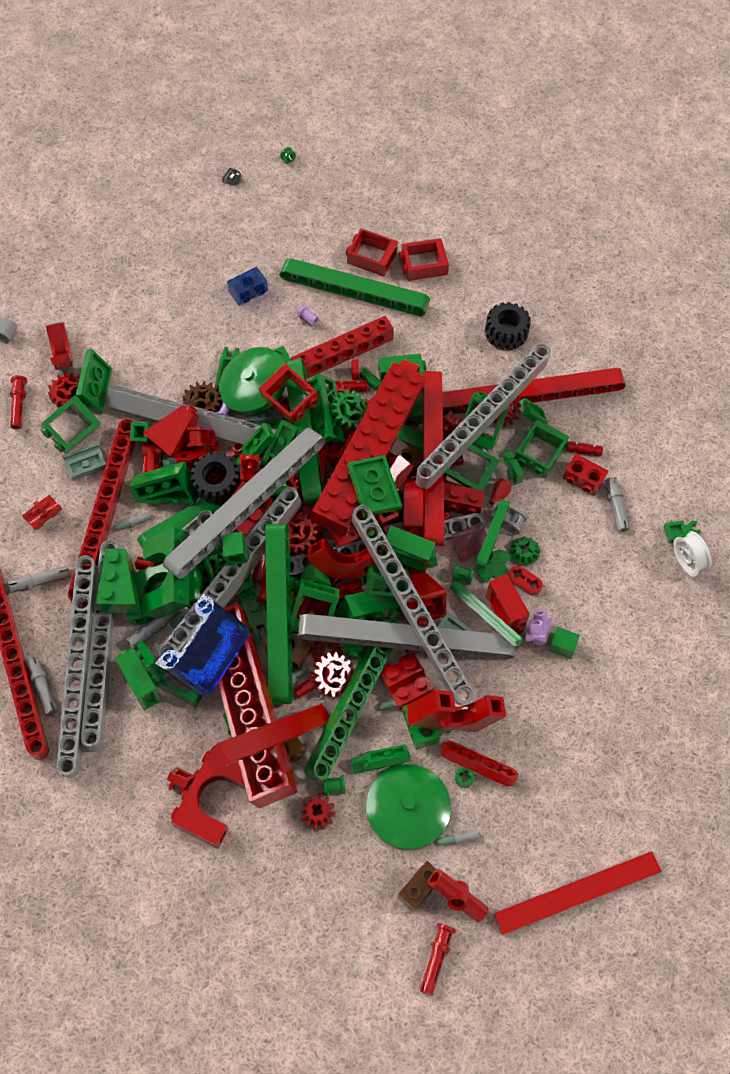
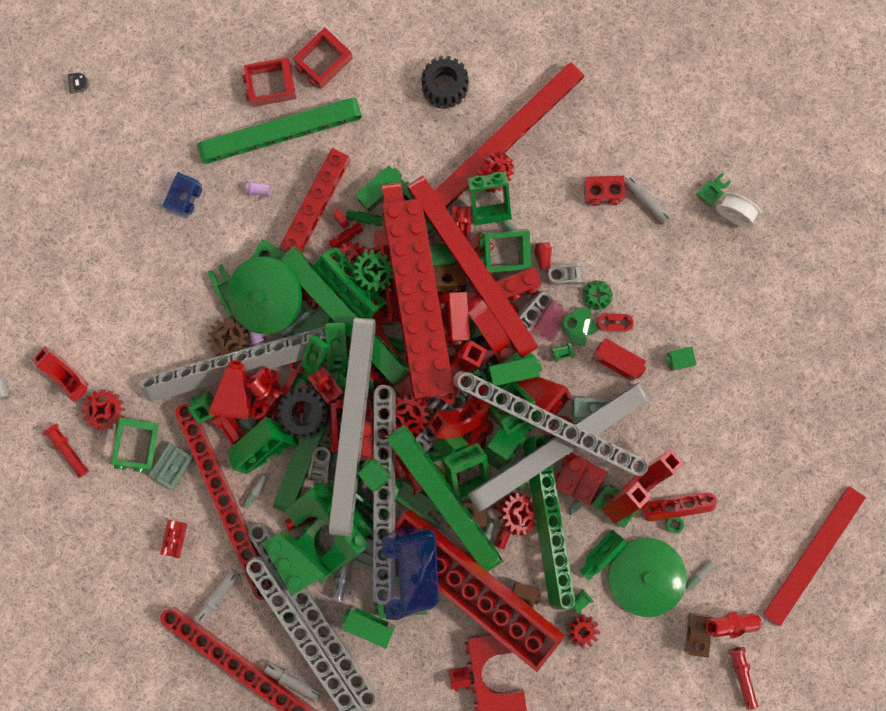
camera: 30 degrees left, 20 degrees up
green tile [76,348,113,414] -> none
green plate [135,640,164,682] -> none
red tile [214,704,330,766] -> none
red window [258,363,319,424] -> none
green bush [280,147,296,164] -> none
green tile [347,455,402,518] -> none
light grey beam [416,344,551,489] -> none
axle [450,581,523,647] -> none
green beam [475,499,510,570] -> none
green plate [502,450,524,485] -> none
green window [514,420,570,478] -> none
green tile [519,398,548,424] -> none
lavender hips [526,610,553,646] -> none
red axle [566,441,603,456] -> none

